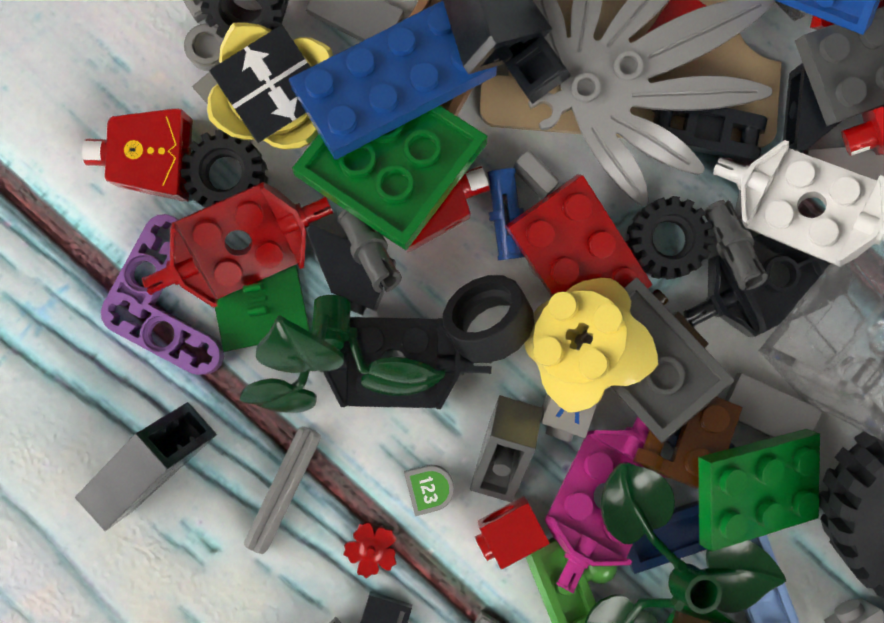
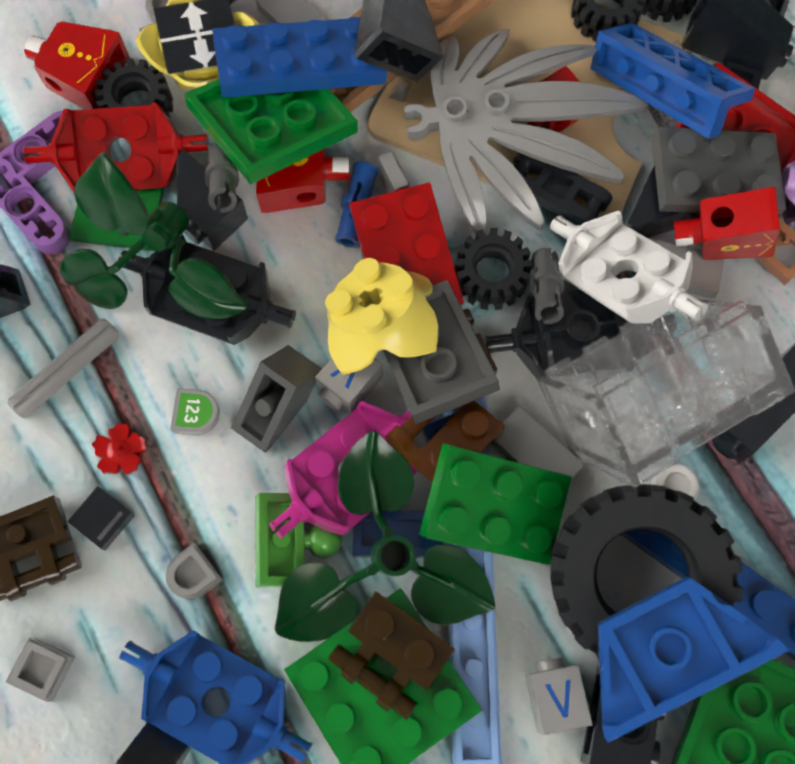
camera: 25 degrees right, 15 degrees down
black tyre [443,275,534,363] -> none
red brick [475,496,550,570] -> none
black tile [505,35,571,104] -> none

